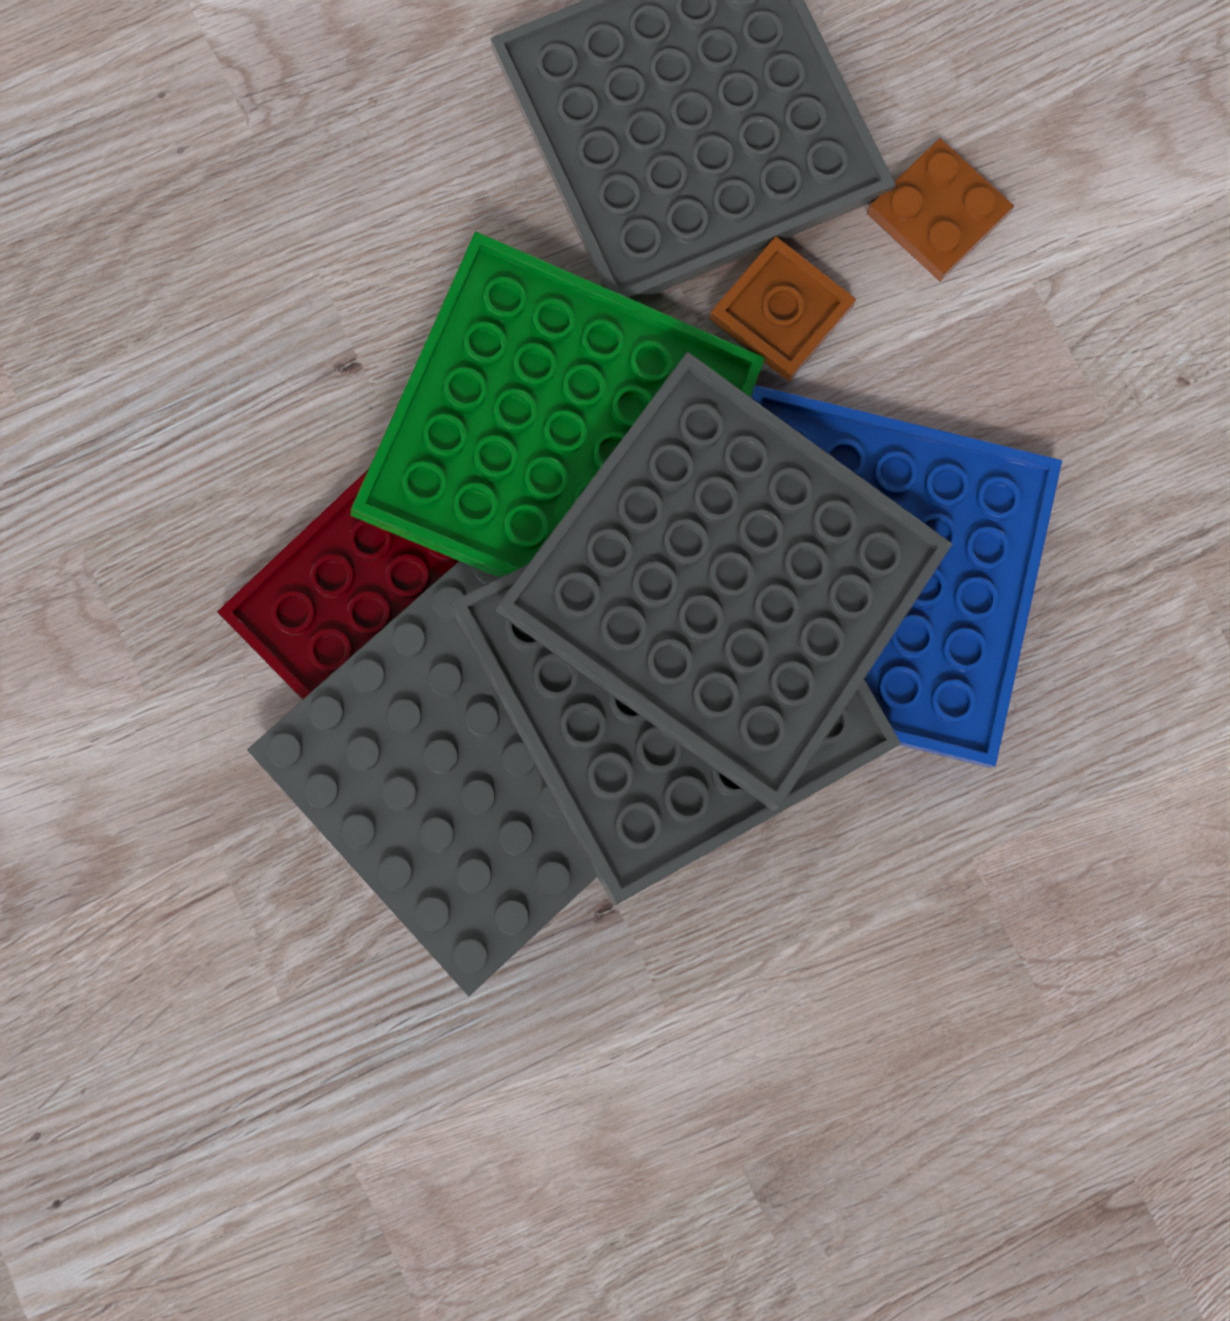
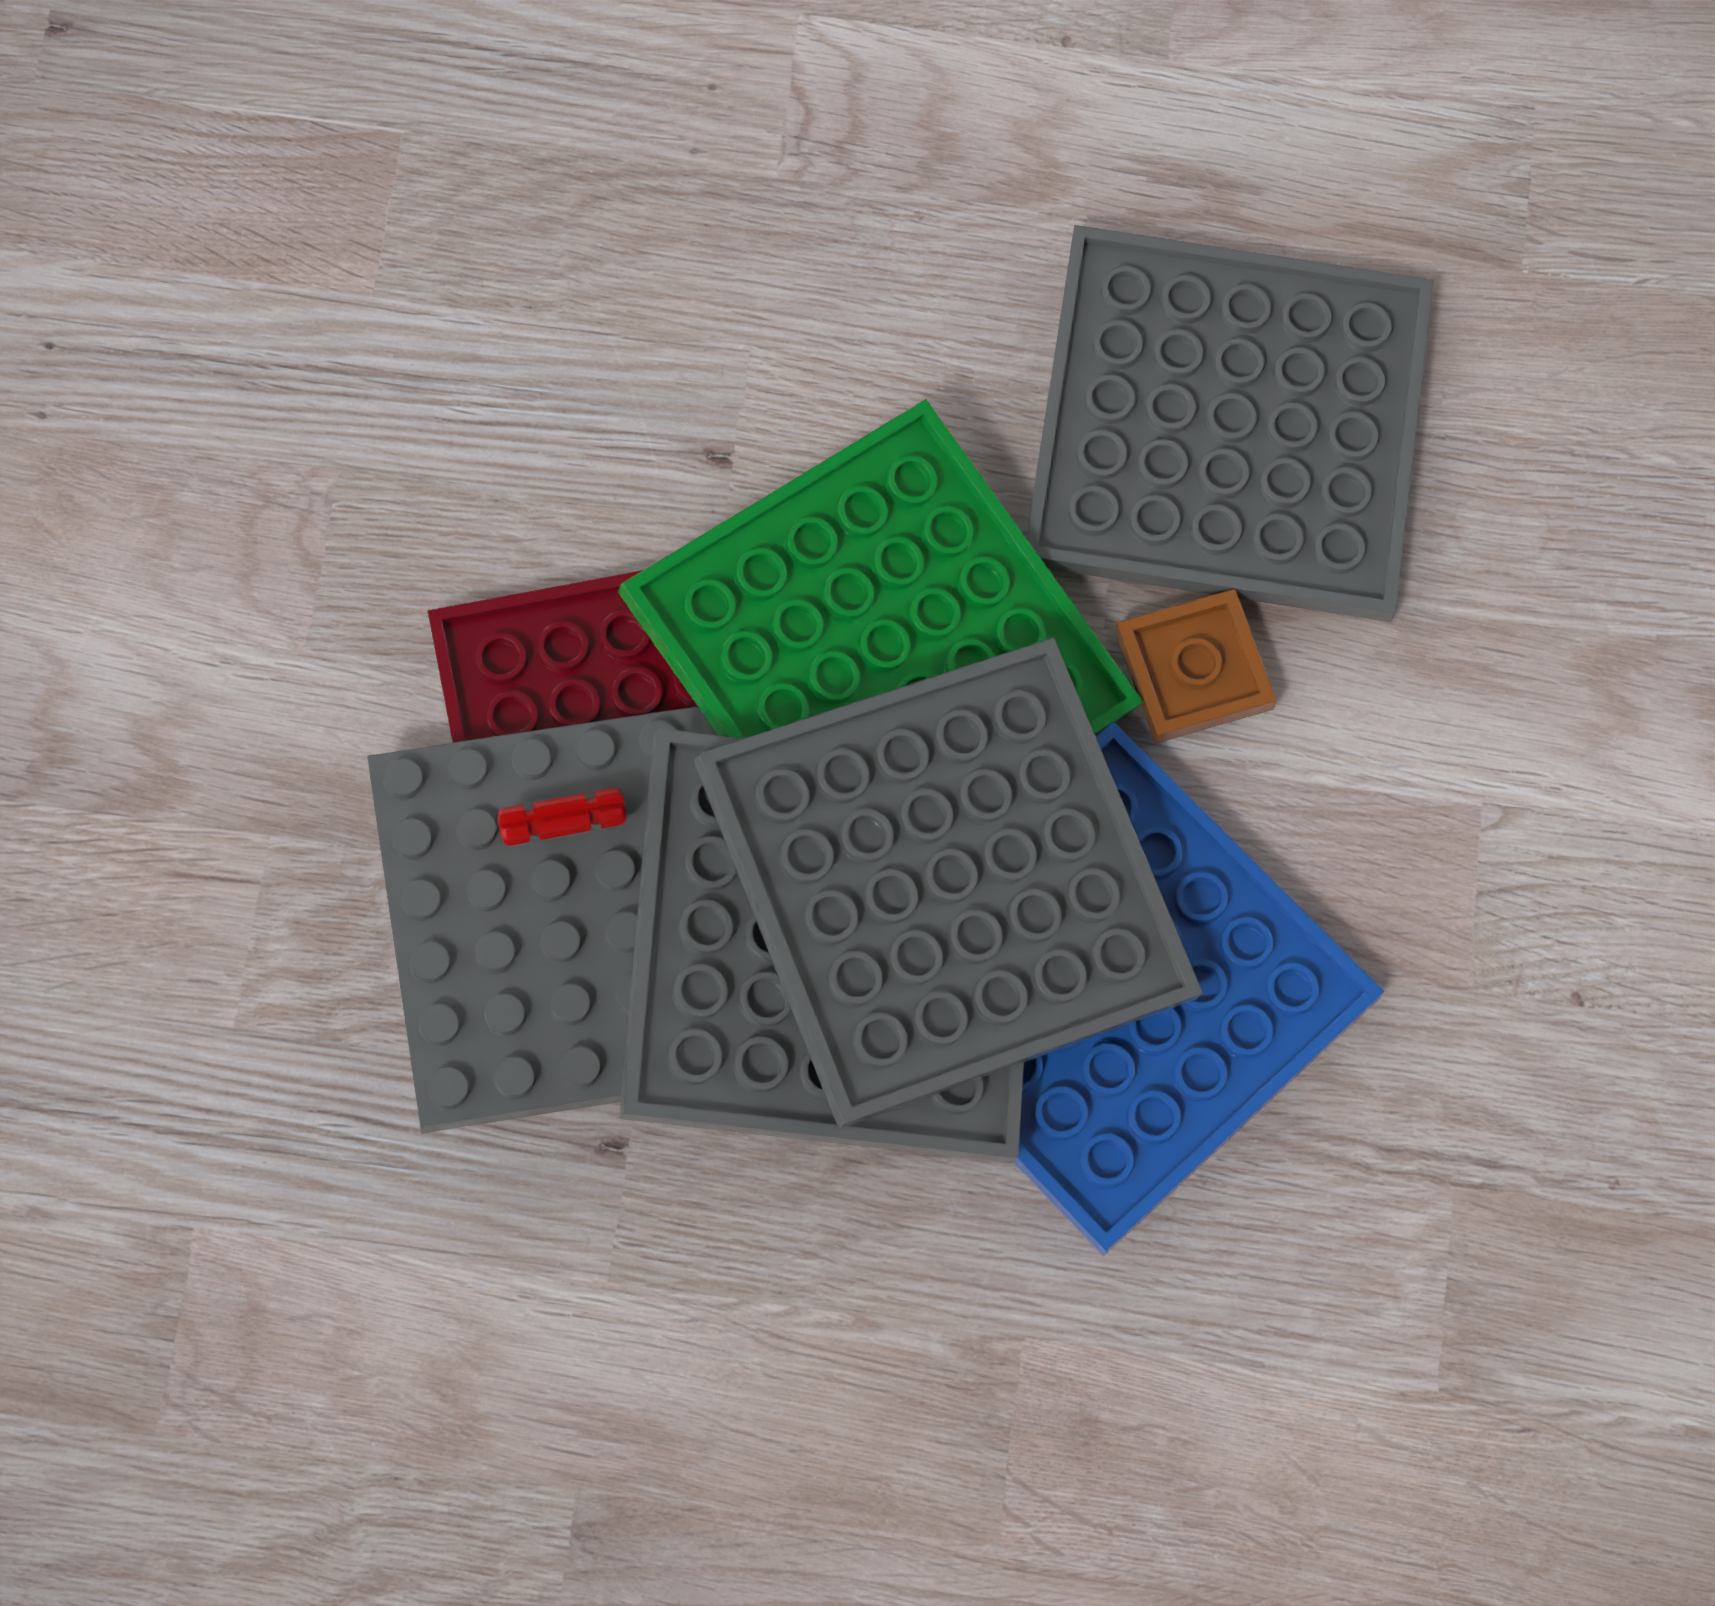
camera: 30 degrees right, 10 degrees down
dark orange plate [867,138,1014,282] -> none
none -> red axle [497,787,627,846]

